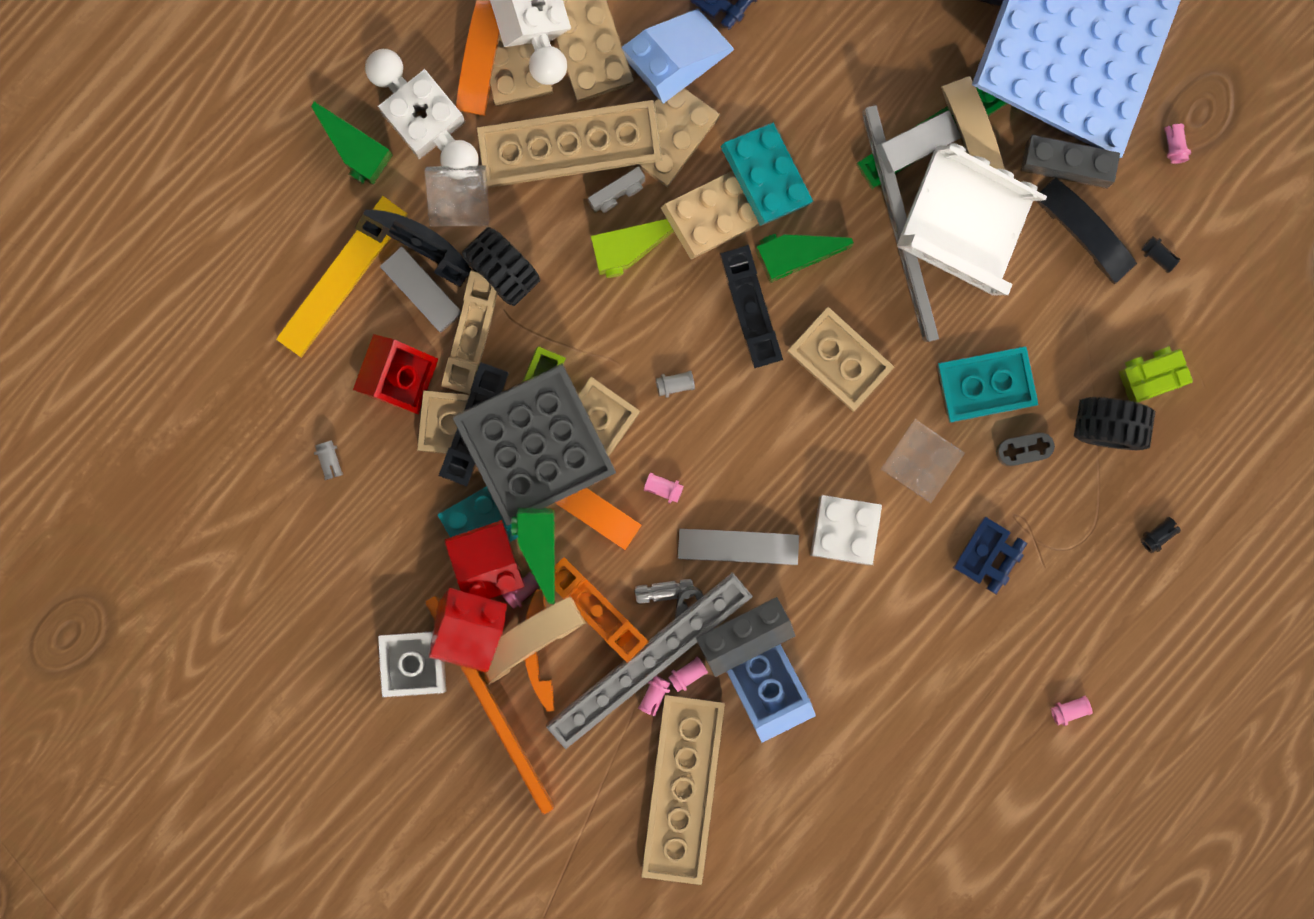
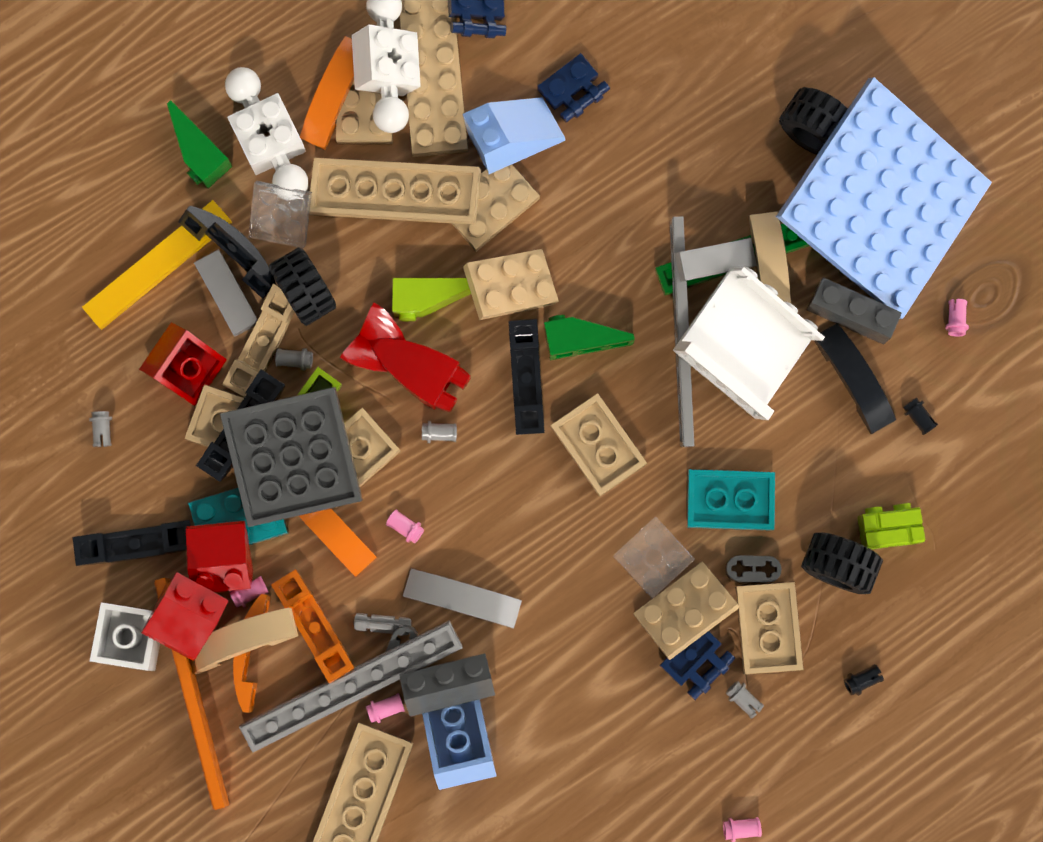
camera: 15 degrees right, 5 degrees down
green slope [511,508,555,604] -> none
light grey plate [588,166,645,213] -> none
bright pink pin [638,676,670,716] -> none
teal plate [720,122,813,226] -> none
white brick [810,495,882,565] -> none
none -> black slope [72,520,191,566]
none -> light grey pin [275,348,313,371]
none -> red hips [340,303,471,413]
none -> tan plate [633,561,739,660]
none -> light grey pin [726,681,764,719]
none -> tan plate [735,582,803,674]

